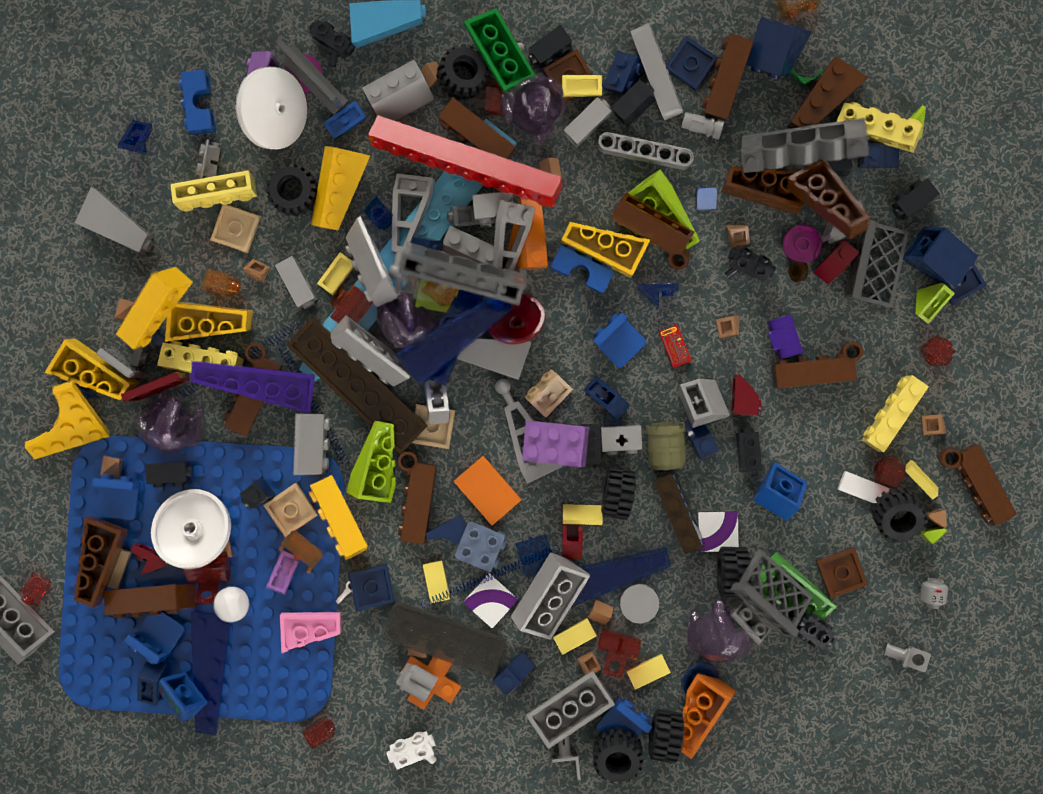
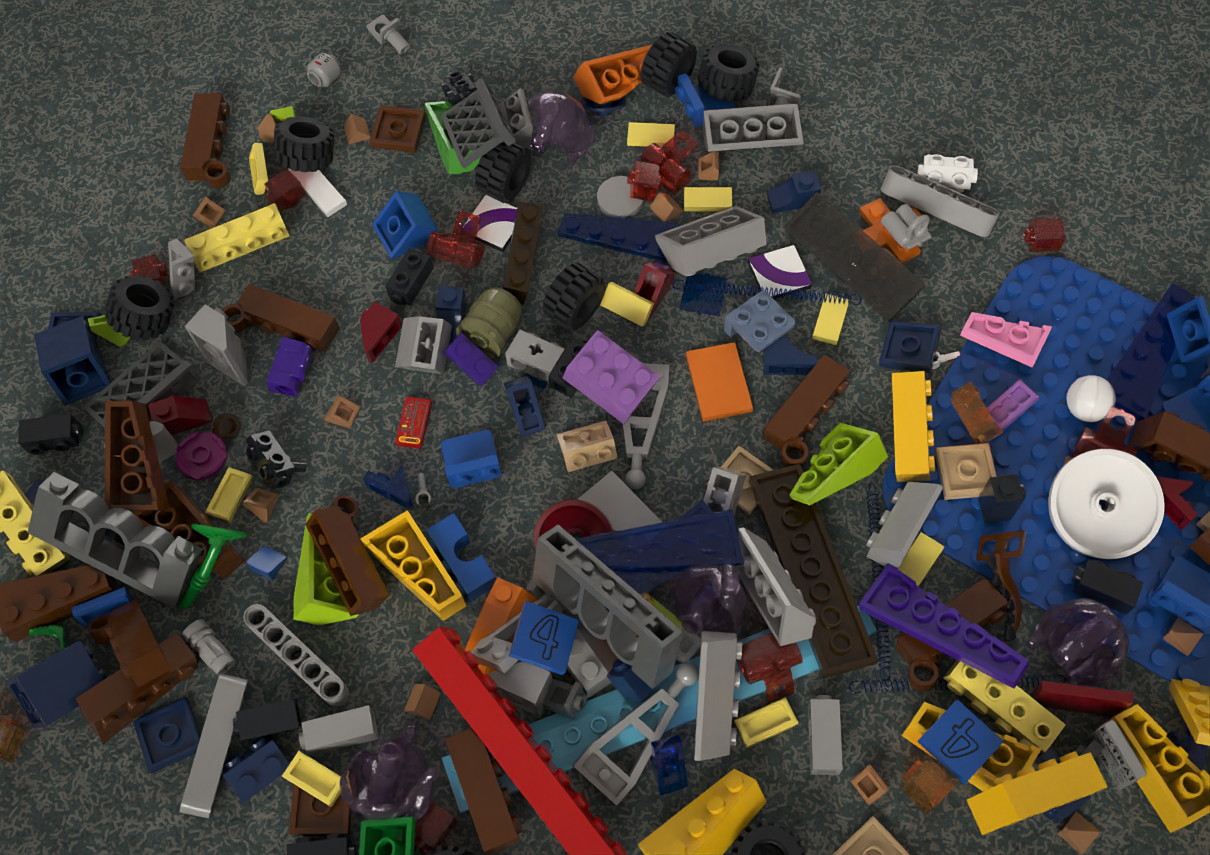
camera: 145 degrees left, 25 degrees down
none -> blue tile [72,587,134,628]
none -> reddish brown hinge [87,599,171,687]
none -> black tyre [105,275,175,341]
none -> light grey bracket [168,239,195,299]
none -> green dish [179,524,248,609]
none -> light grey slope [185,304,248,387]
none -> light yellow tile [205,467,254,523]
none -> medium nougat slope [343,114,371,144]
none -> light grey hand [415,473,433,508]
none -> clear red piece [426,211,484,269]
none -> dark purple plate [443,333,498,386]
none -> blue tile [509,601,579,675]
none -> clear red brick [627,161,663,202]
none -> light grey beam [881,166,999,237]
none -> light yellow tile [898,532,944,586]
none -> blue tile [918,700,1004,785]
none -> reddish brown piece [976,530,1026,642]

